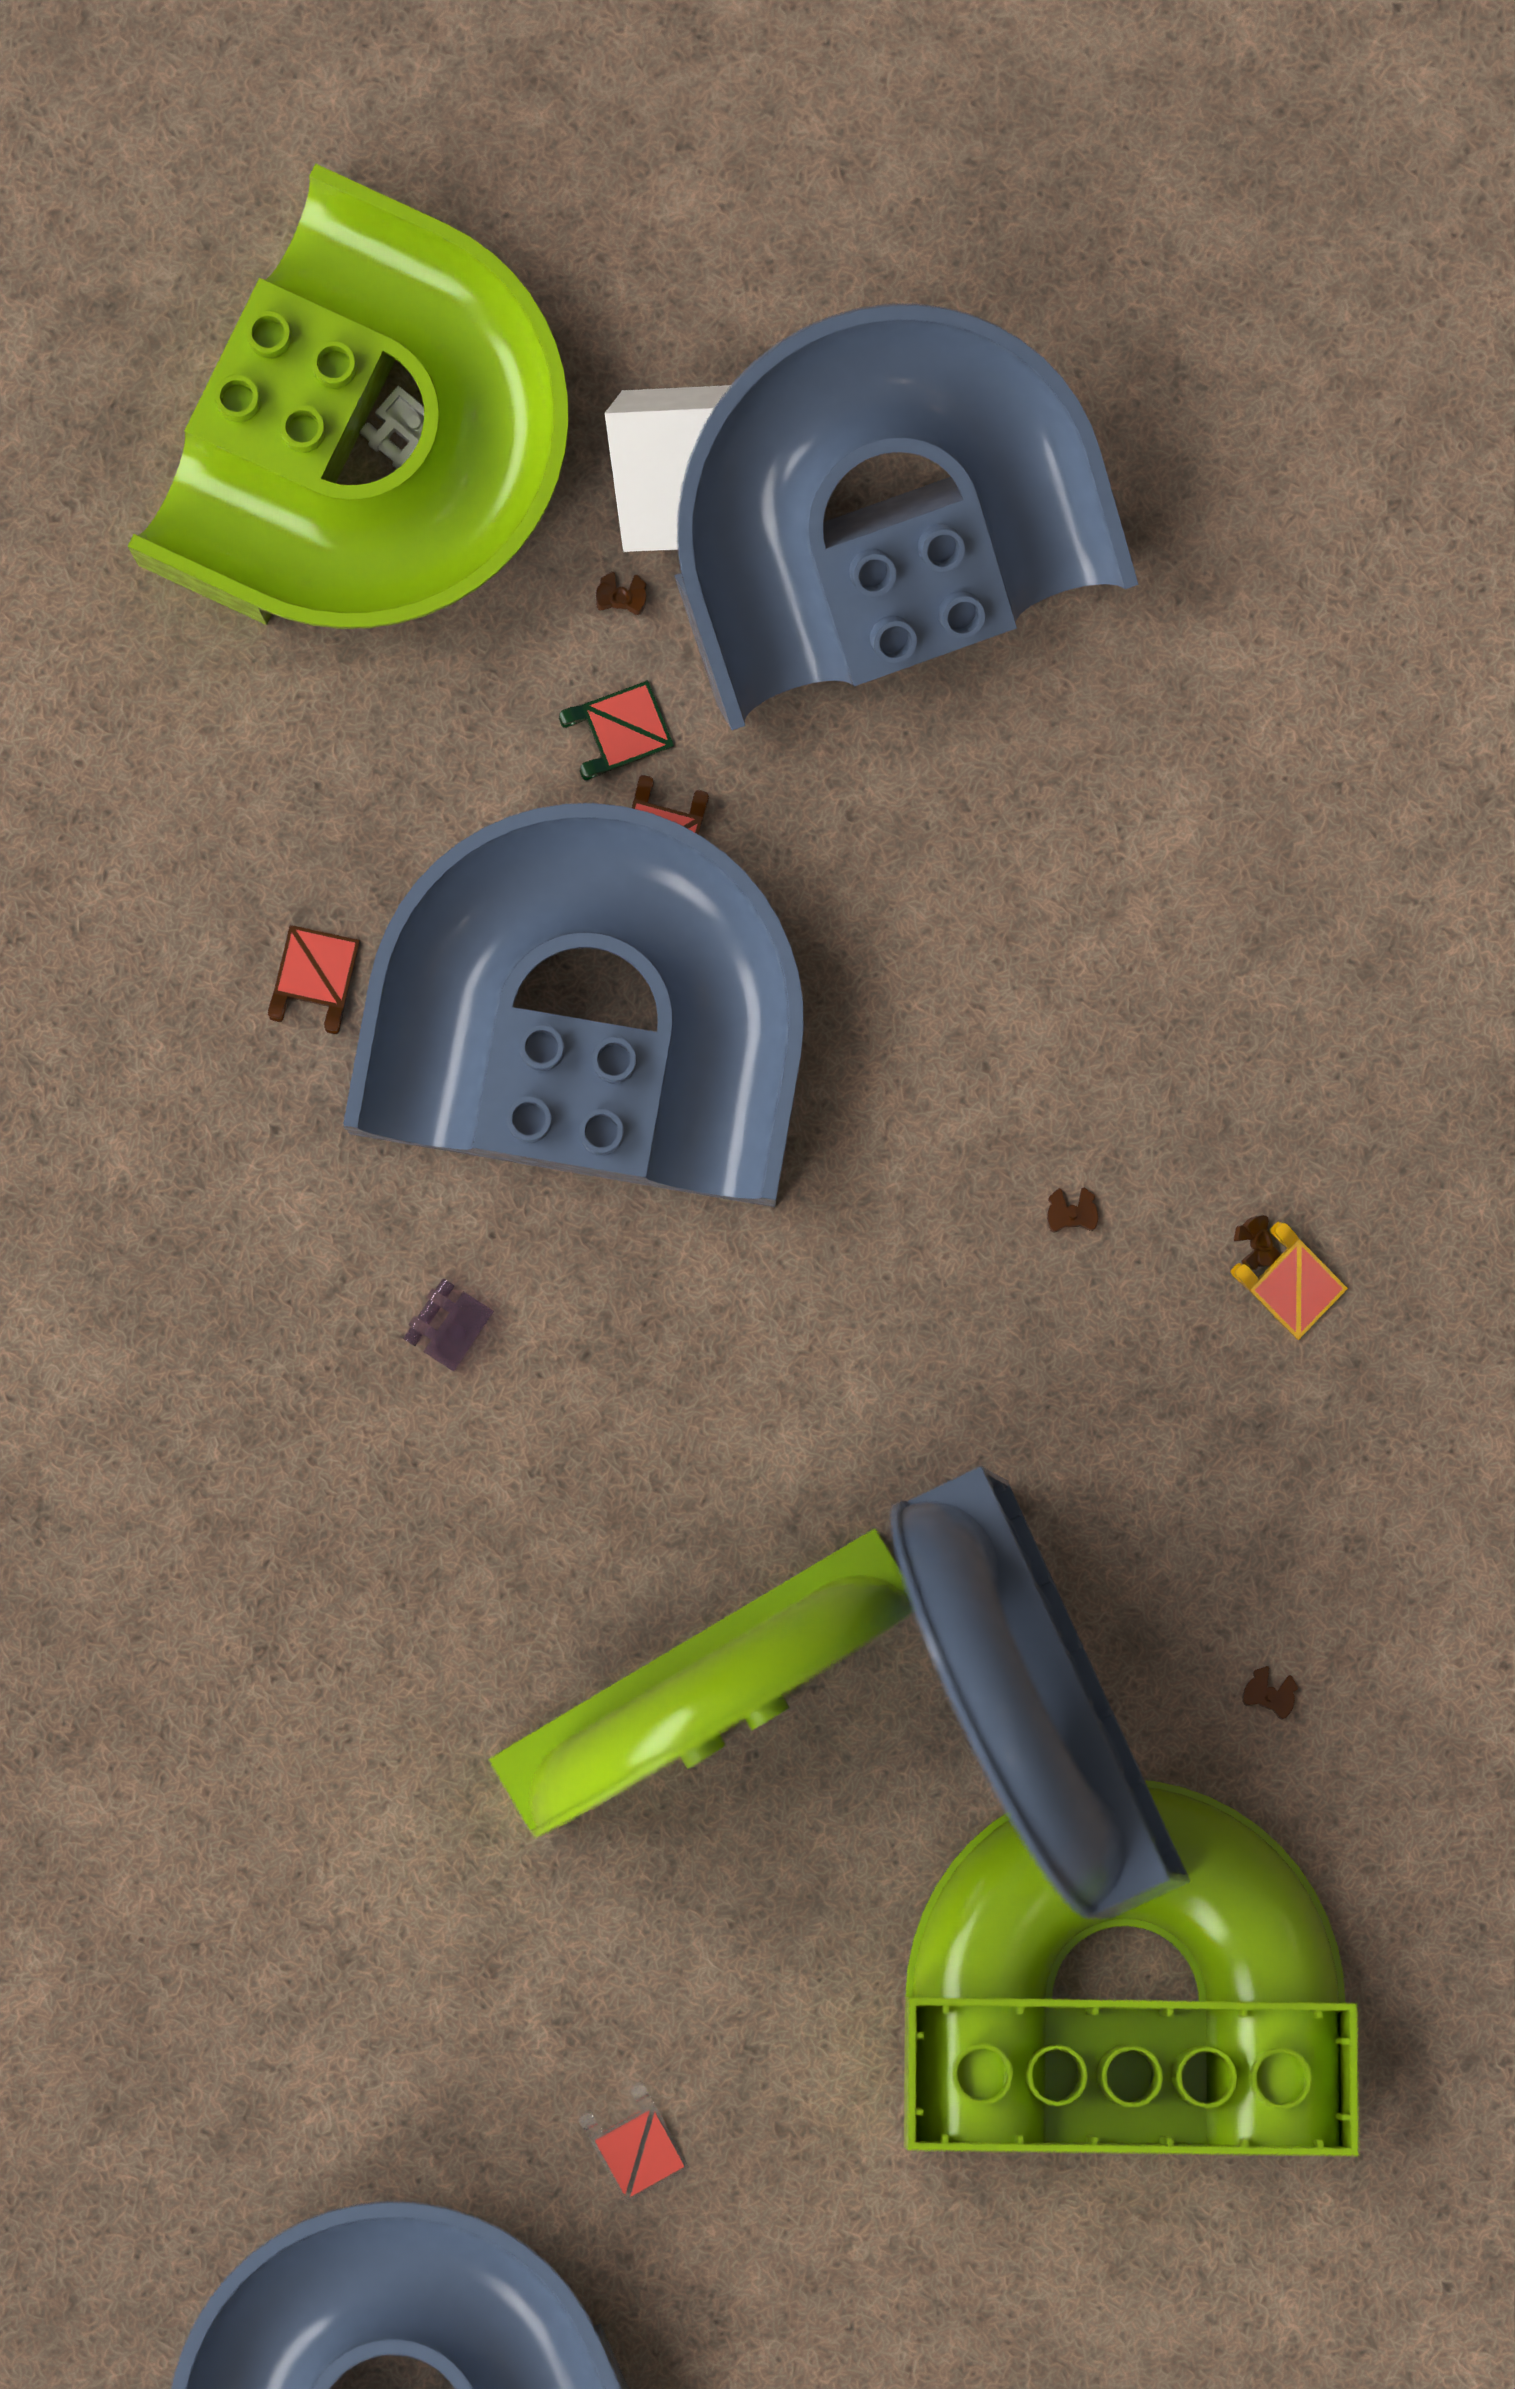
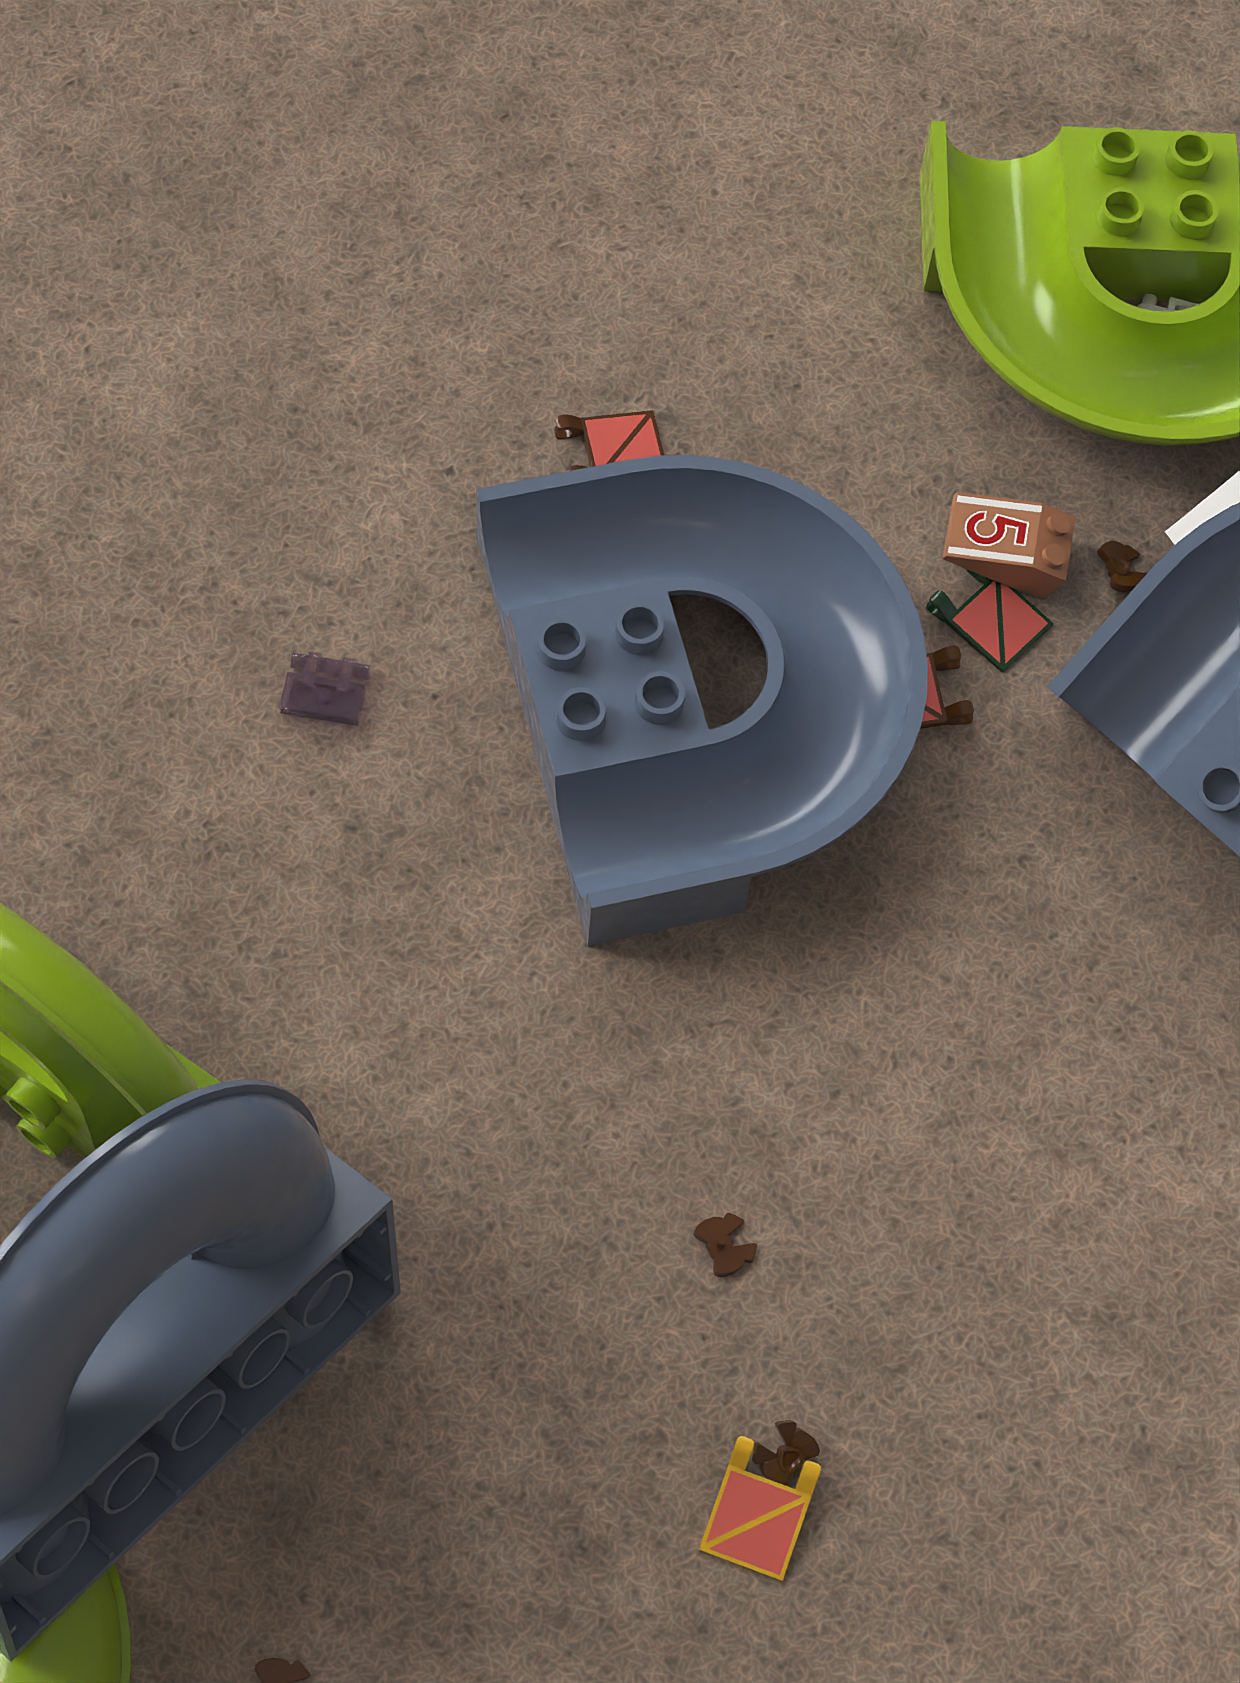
camera: 65 degrees right, 20 degrees down
none -> nougat slope [942,492,1076,600]

